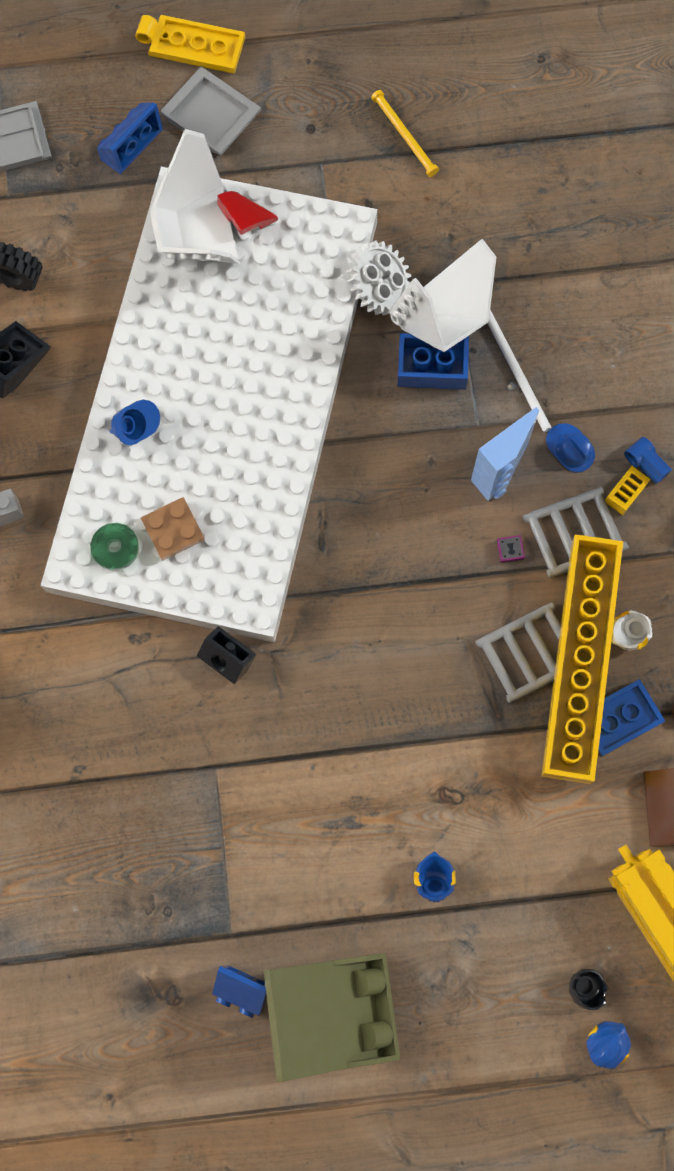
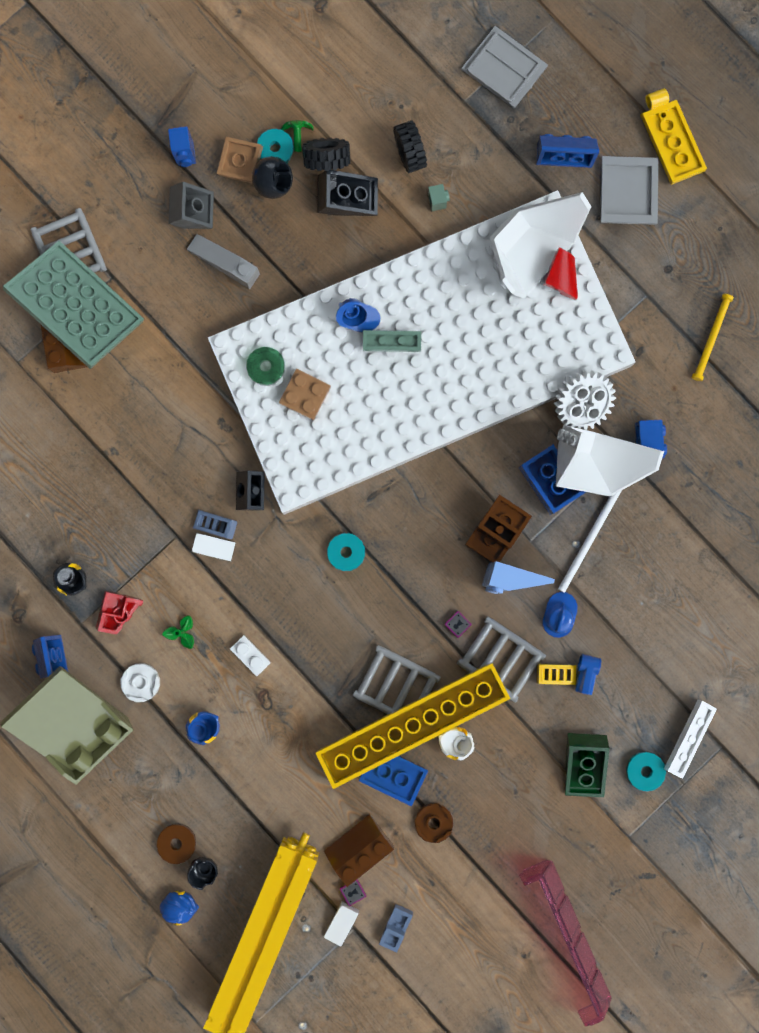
camera: 50 degrees right, 10 degrees up
none -> black hair [53,563,87,596]
none -> red slope [96,591,143,635]
none -> white tile [121,663,160,702]
none -> reddish brown tile [157,824,196,864]
none -> green plant [162,615,194,649]
none -> white slope [192,533,235,561]
none -> sand blue slope [193,510,237,539]
none -> white plate [230,635,271,676]
none -> teal tile [327,533,365,571]
none -> sand green plate [363,330,421,352]
none -> sand green plate [428,184,450,211]
none -> reddish brown bracket [465,494,532,563]
none -> blue brick [635,420,667,459]

